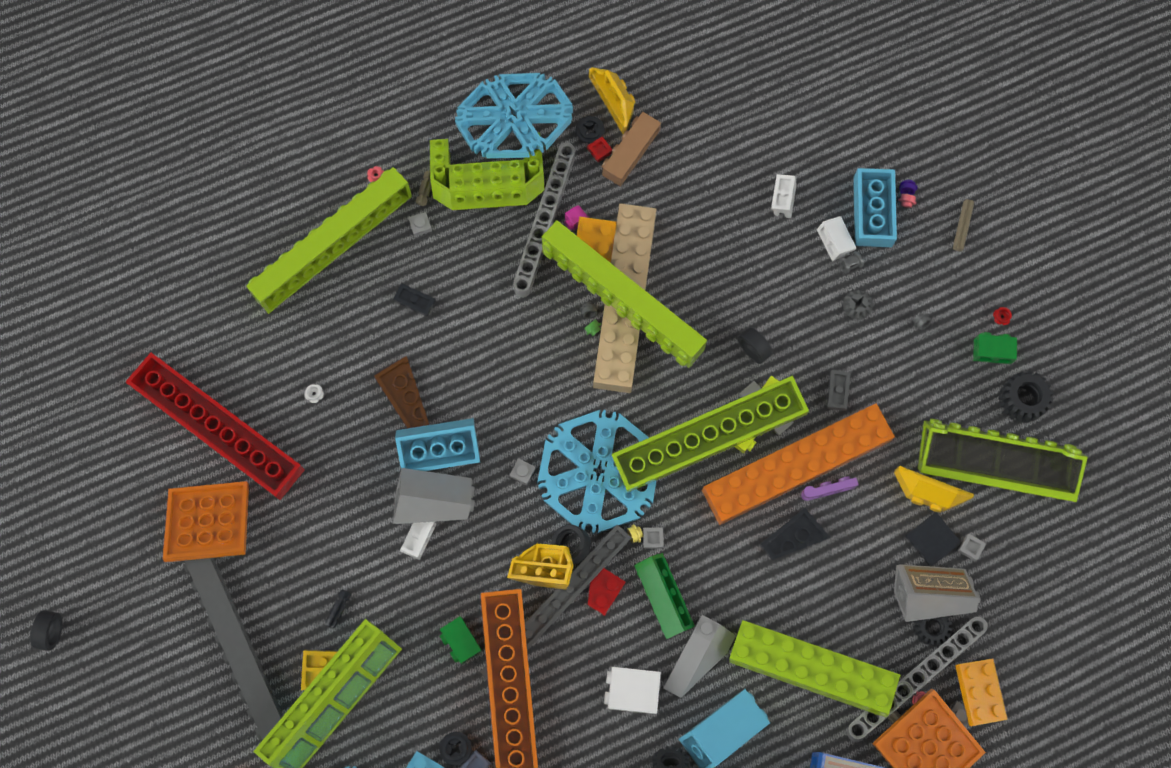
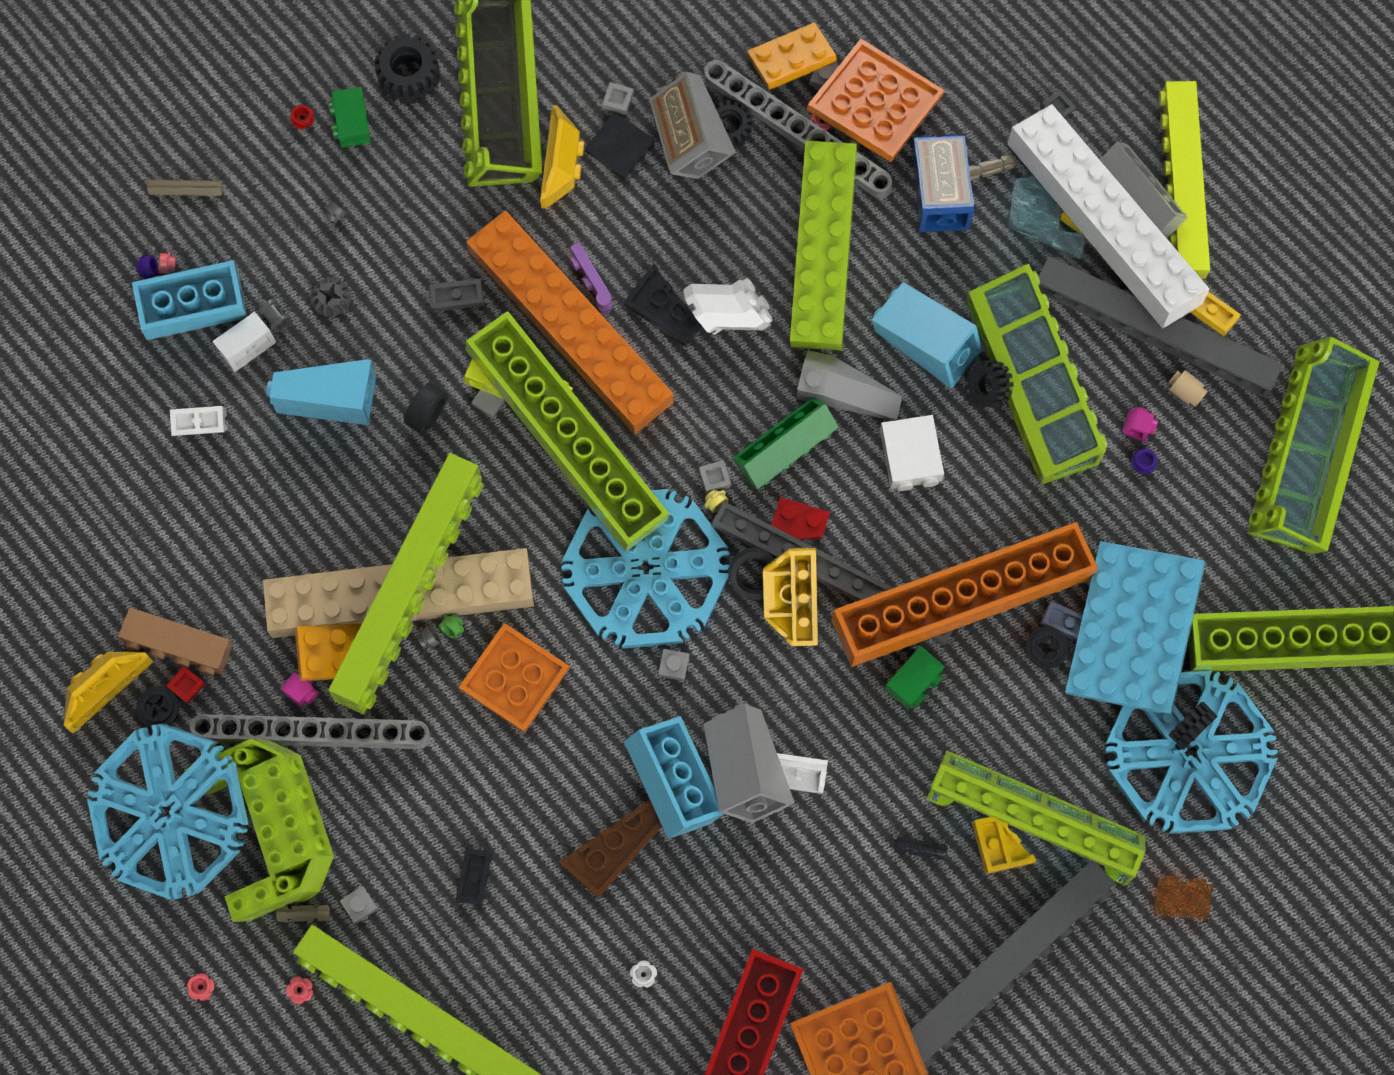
camera: 105 degrees left, 0 degrees up
none -> coral plate [187,973,214,1001]
none -> medium azure slope [266,360,377,425]
none -> orange plate [459,623,570,733]
none -> white brick [683,278,773,335]

